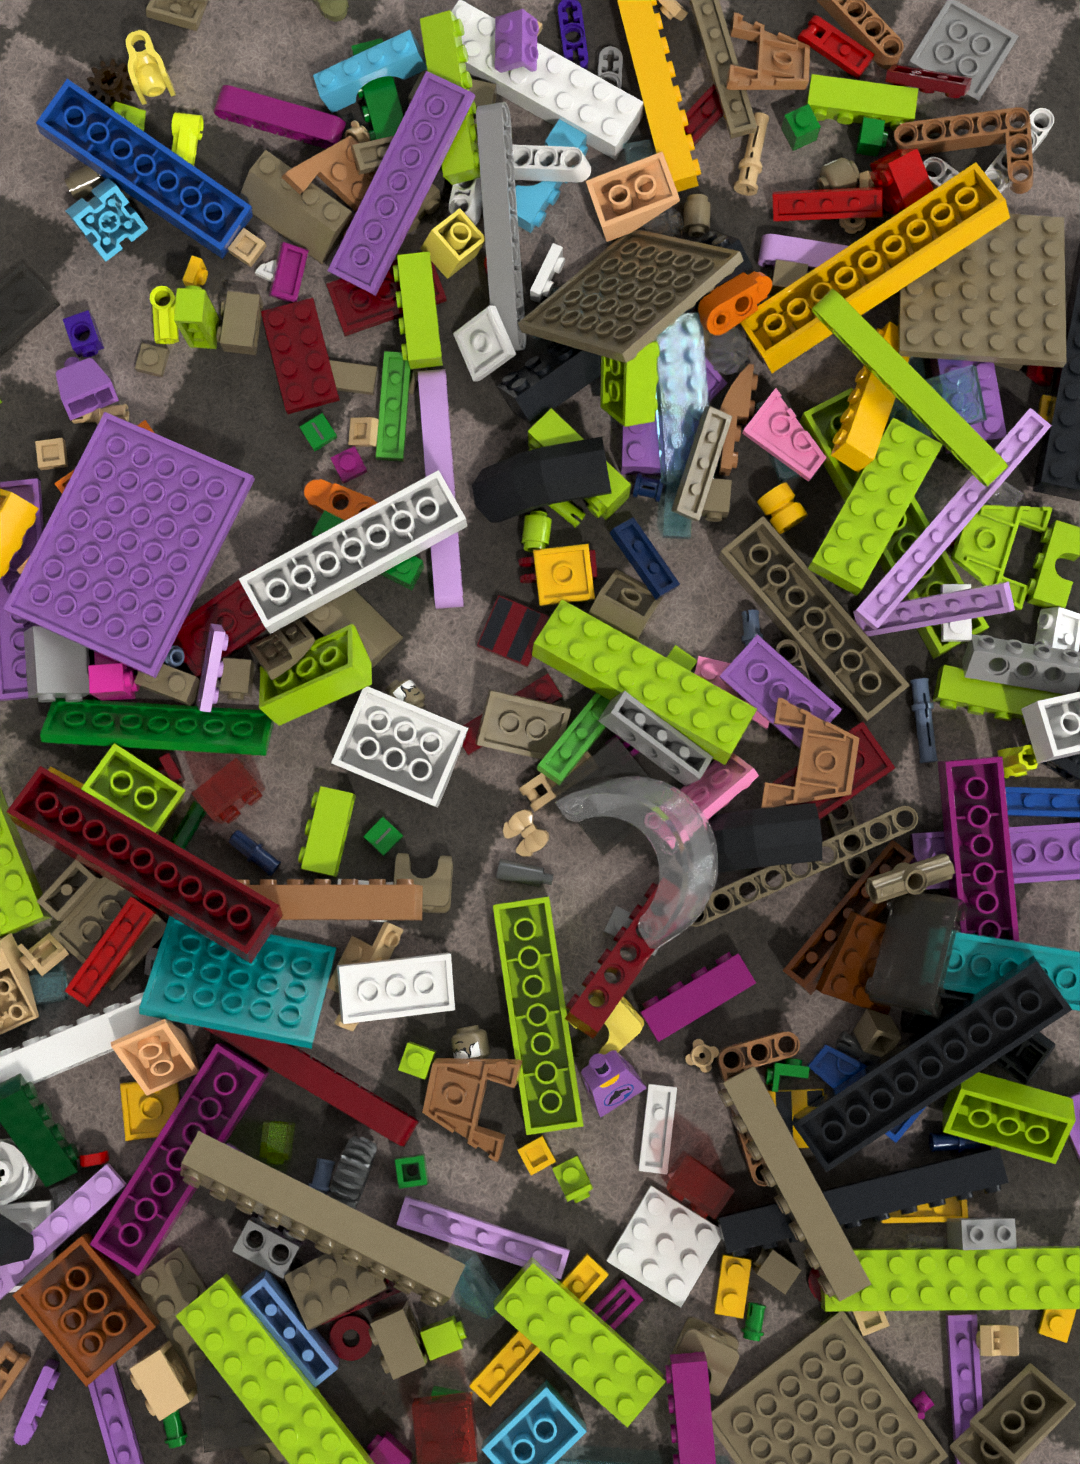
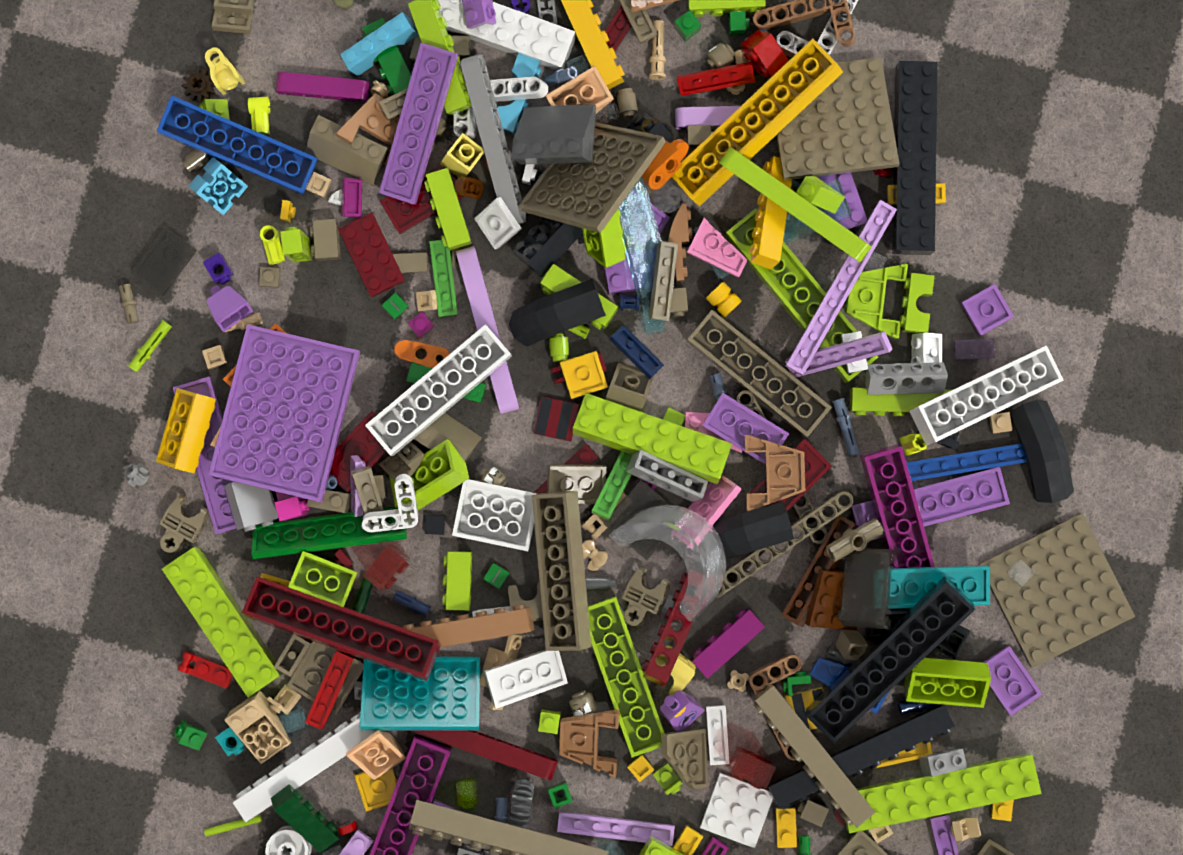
camera: 10 degrees left, 5 degrees up
lime brick [808,417,943,596] -> none
none -> dark tan plate [351,466,386,524]
none -> white beam [362,474,419,532]
none -> black tile [425,515,445,535]
none -> reddish brown plate [454,176,483,199]
none -> dark grey slope [512,104,596,165]
none -> dark tan brick [532,491,591,651]
none -> sand blue pin [545,66,577,87]
none -> dark tan piece [622,567,670,627]
none -> dark tan plate [661,728,708,789]
none -> lime slope [796,176,845,214]

